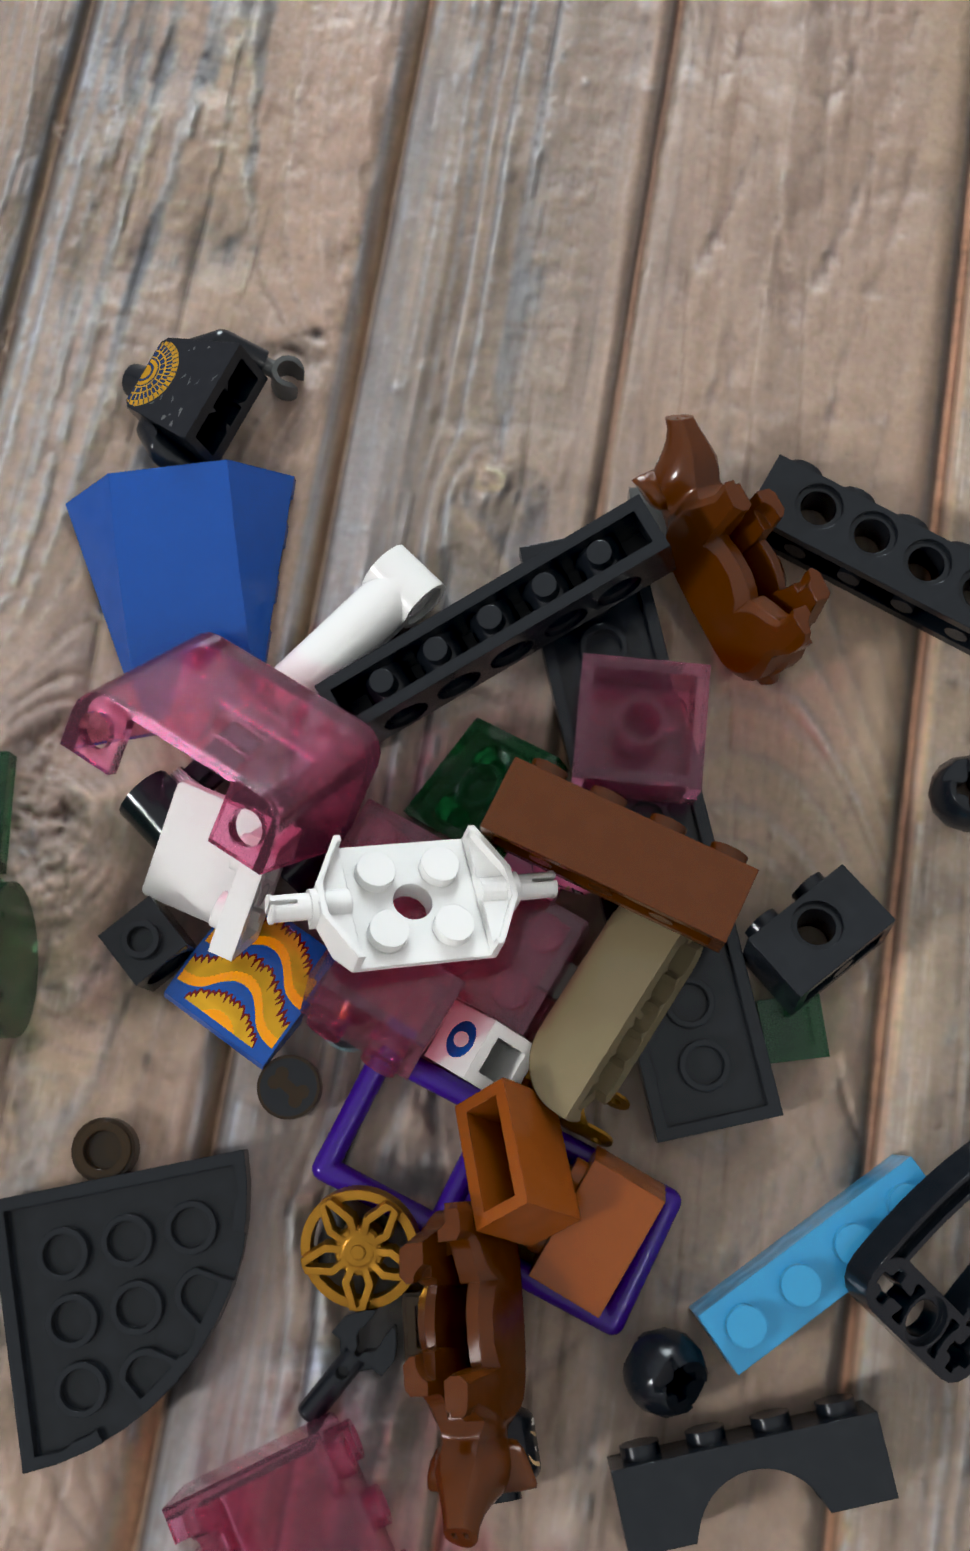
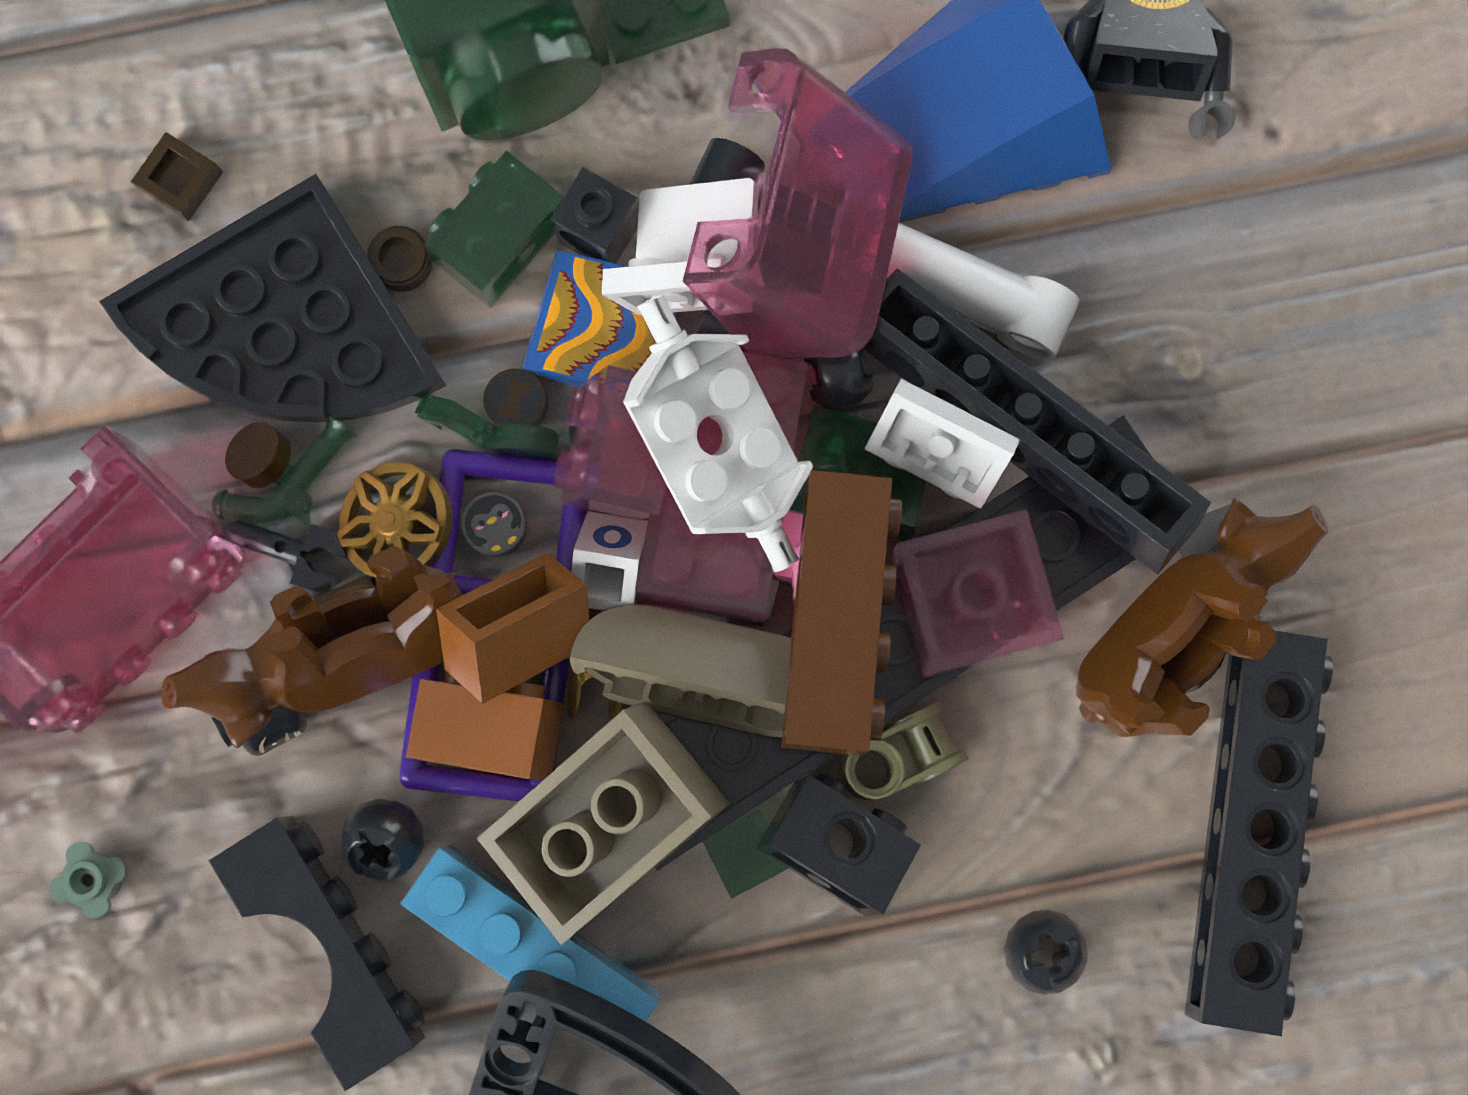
camera: 65 degrees right, 5 degrees up
none -> clear green piece [211,414,358,528]
none -> dark brown tile [225,422,291,488]
none -> clear green tile [414,394,502,449]
none -> clear green brick [424,150,564,308]
none -> dark grey tile [462,492,527,557]
none -> dark tan brick [477,701,730,945]
none -> clear green tile [494,423,559,460]
none -> black piece [804,331,873,410]
none -> olive piece [839,700,969,800]
none -> white bracket [865,378,1020,509]

